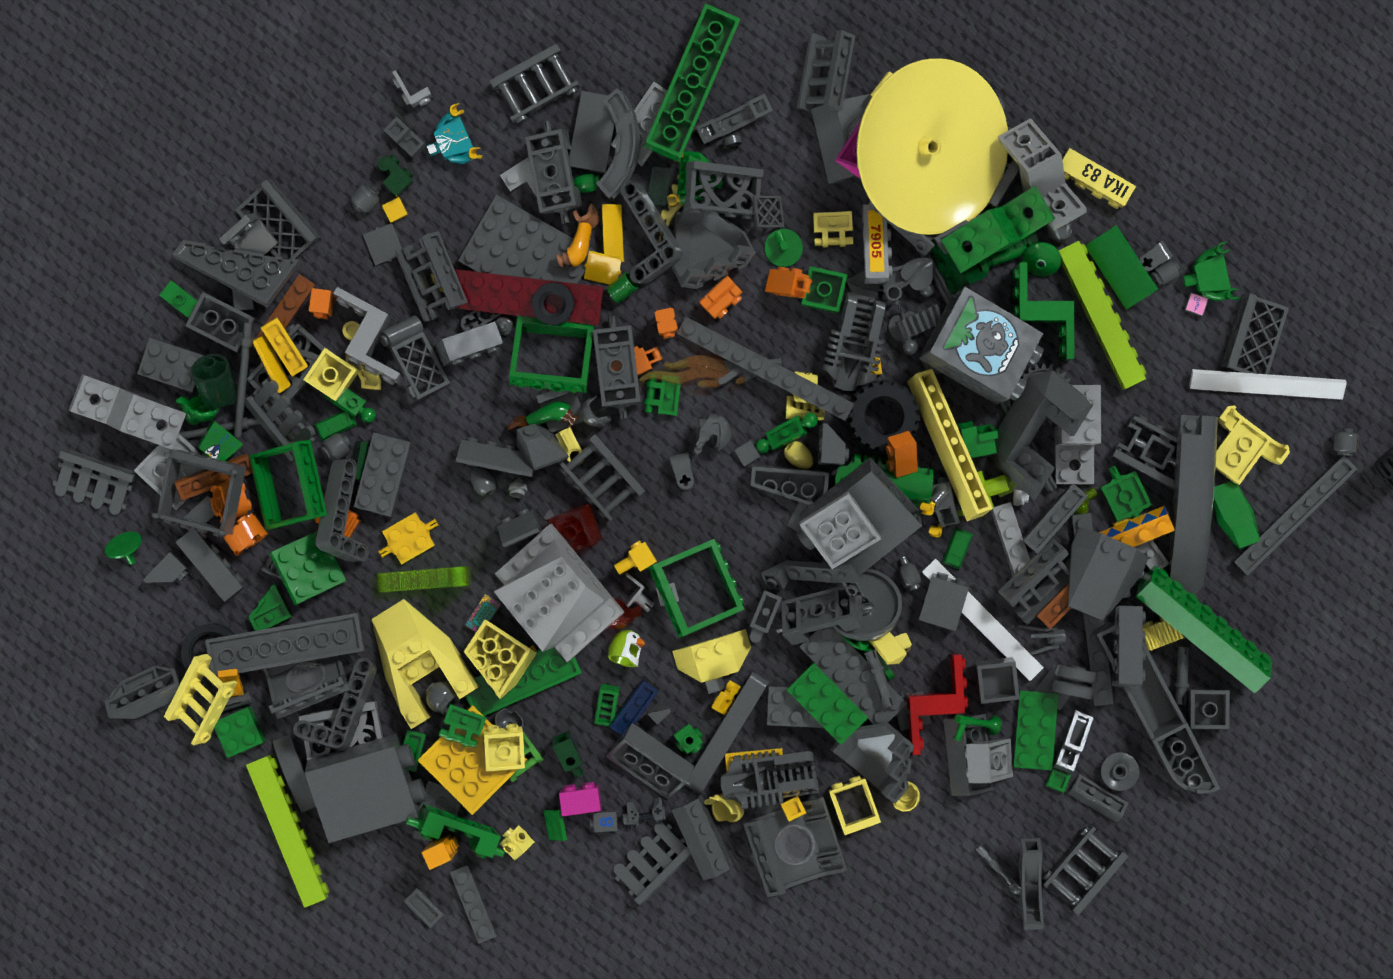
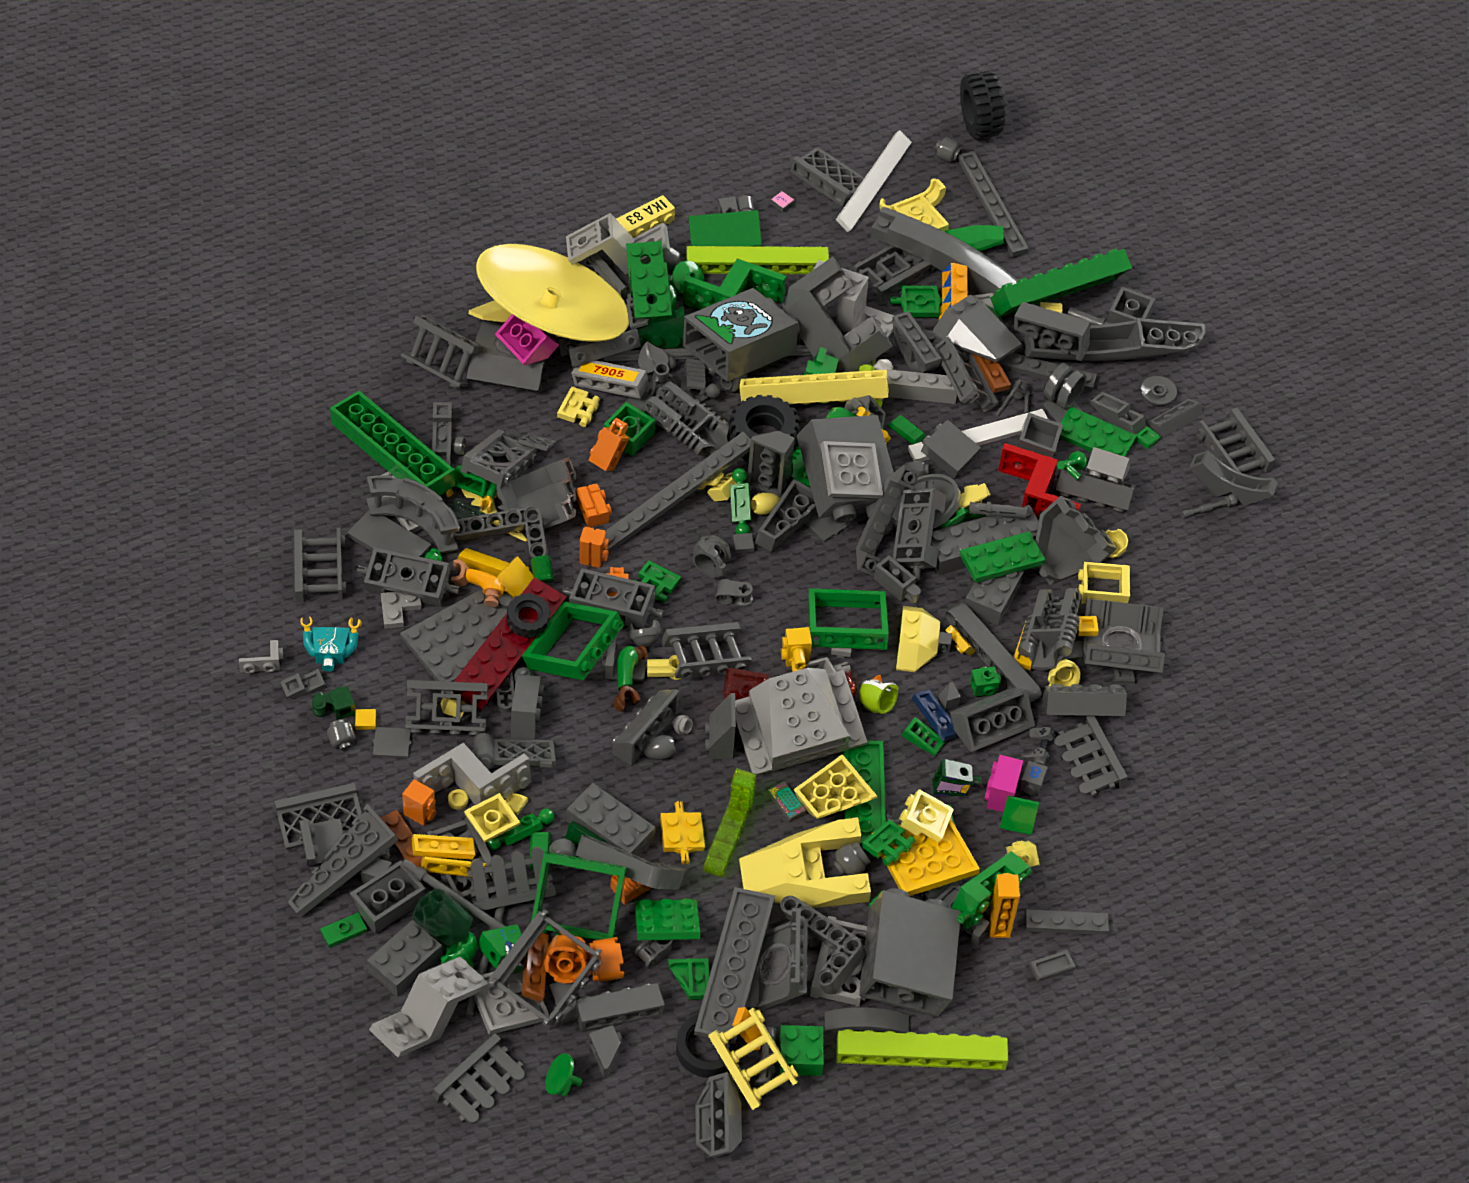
camera: 65 degrees left, 35 degrees down
dark grey slope [516,424,569,471] -> none
piece [639,354,782,387] -> none
green shield [765,229,803,267] -> none
orange brick [886,431,918,478] -> none
green torso [1183,241,1240,301] -> none

